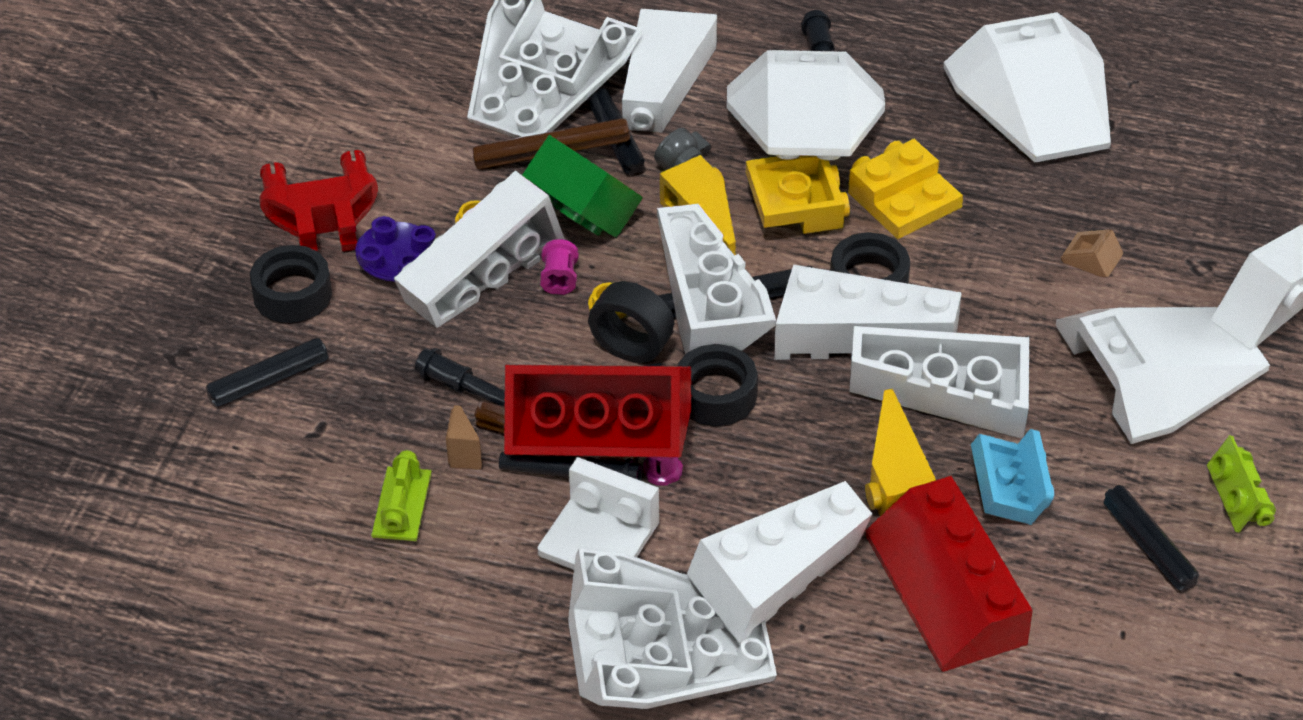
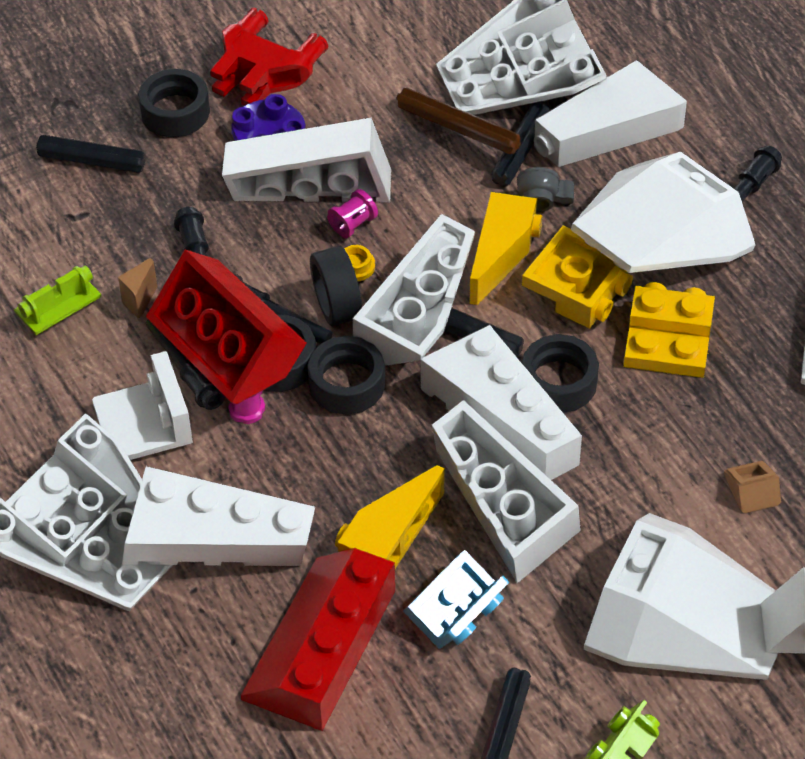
camera: 45 degrees right, 5 degrees up
green piece [522,135,644,238] -> none

